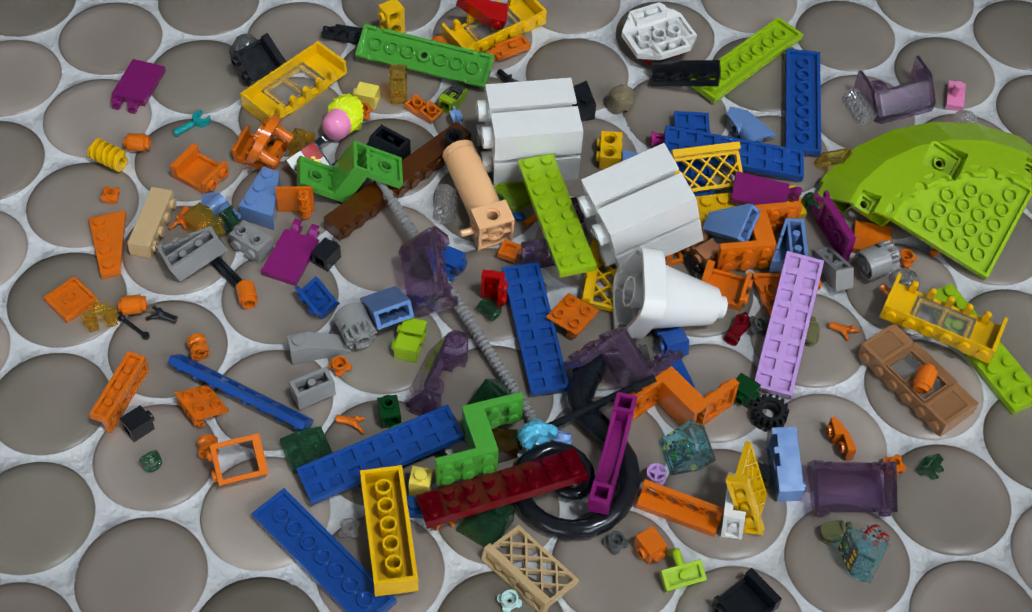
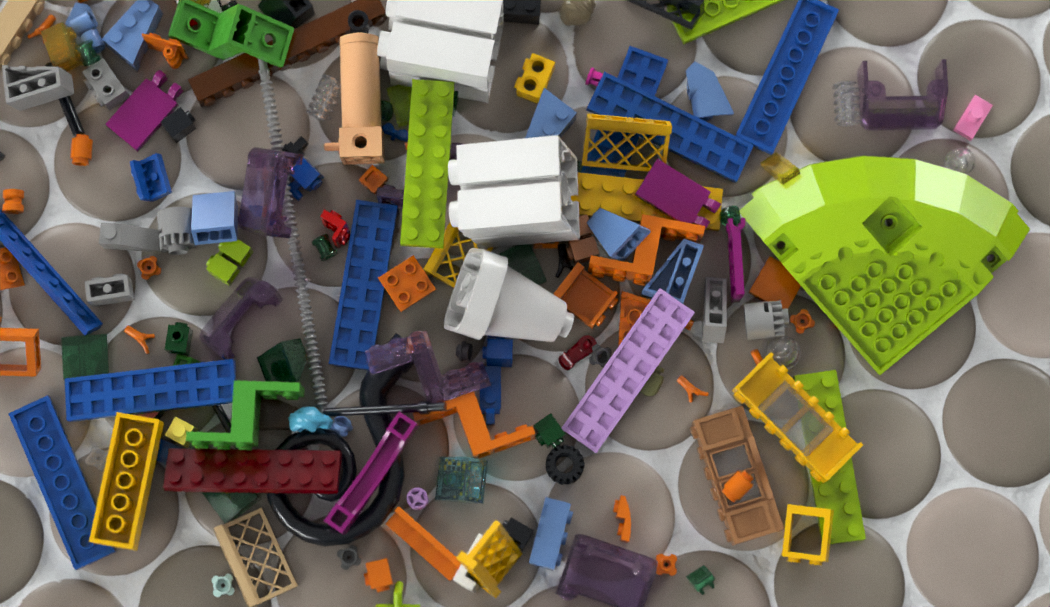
camera: 20 degrees right, 25 degrees up
none -> yellow window [782,504,834,566]

